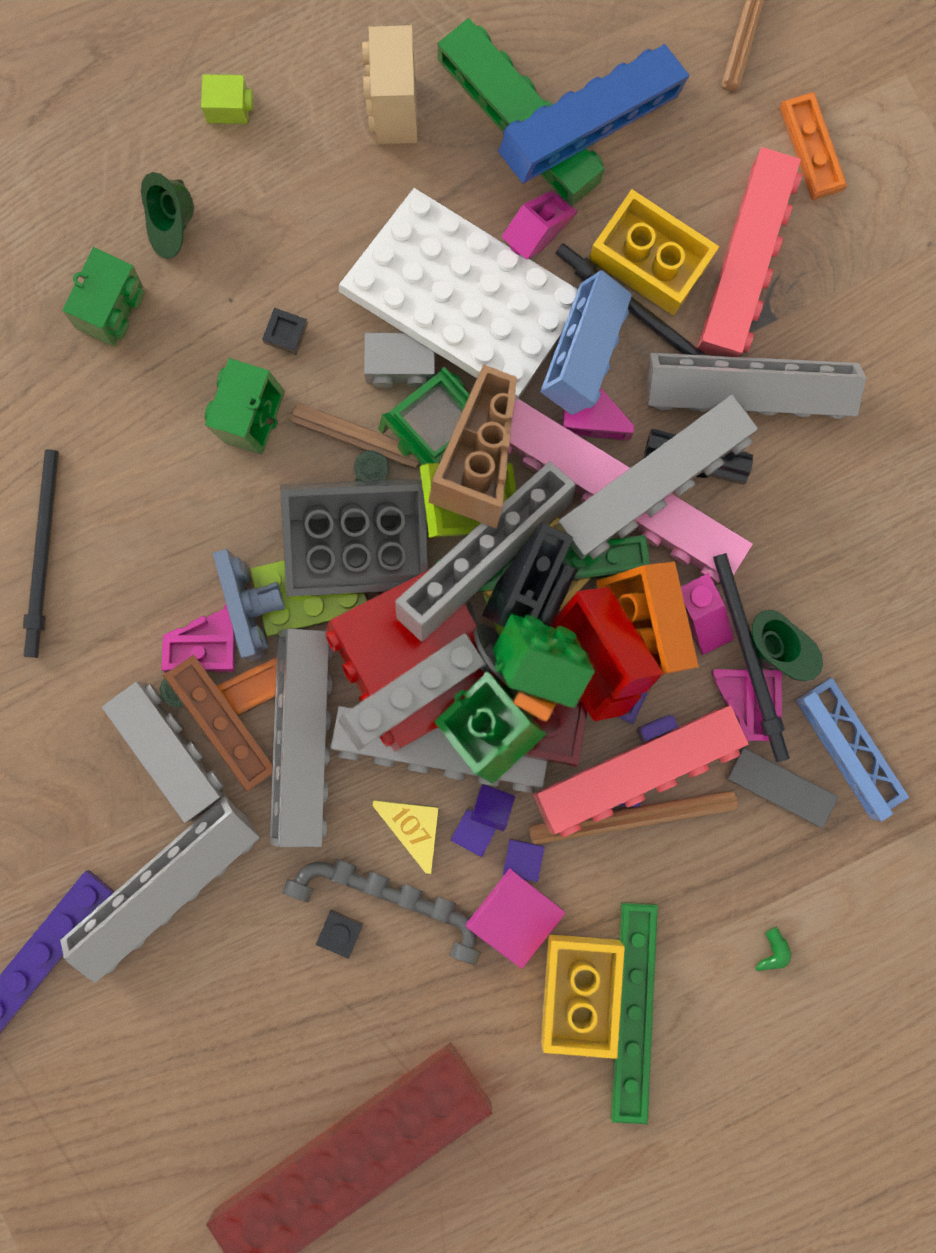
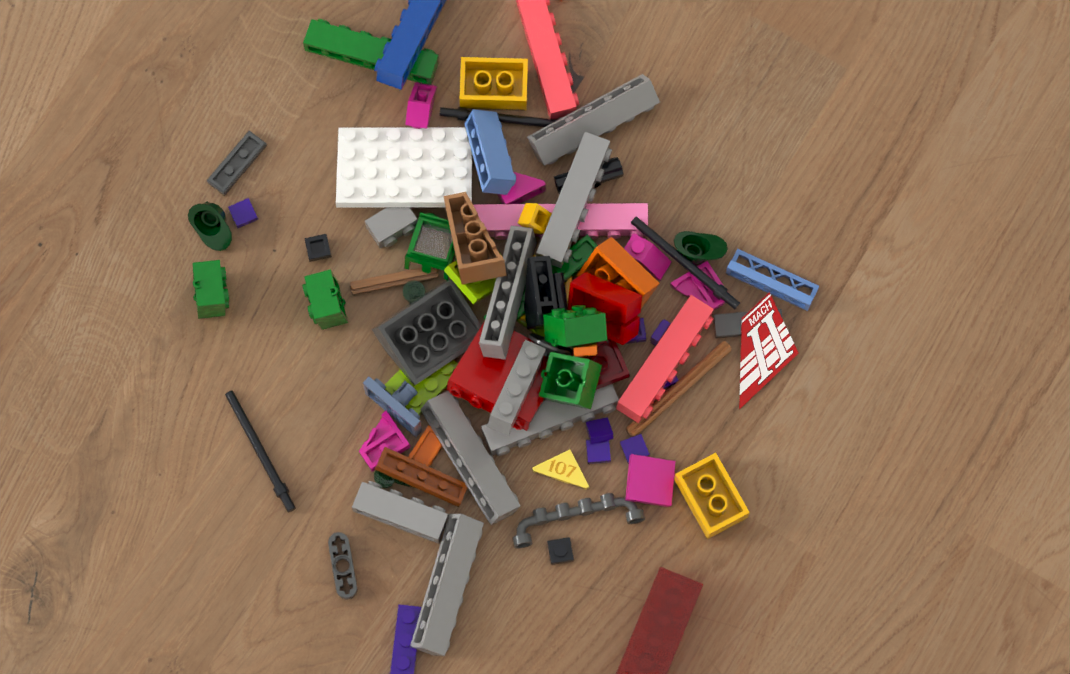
camera: 30 degrees left, 10 degrees down
lime brick [201,74,254,124] -> none
tan brick [362,25,418,144] -> none
green tile [610,902,658,1124] -> none
green animal [755,926,792,972] -> none
none -> dark grey tile [206,131,267,196]
none -> dark purple tile [228,198,258,229]
none -> dark grey beam [328,532,357,600]
none -> yellow plate [518,203,552,234]
none -> sticker [739,292,799,410]

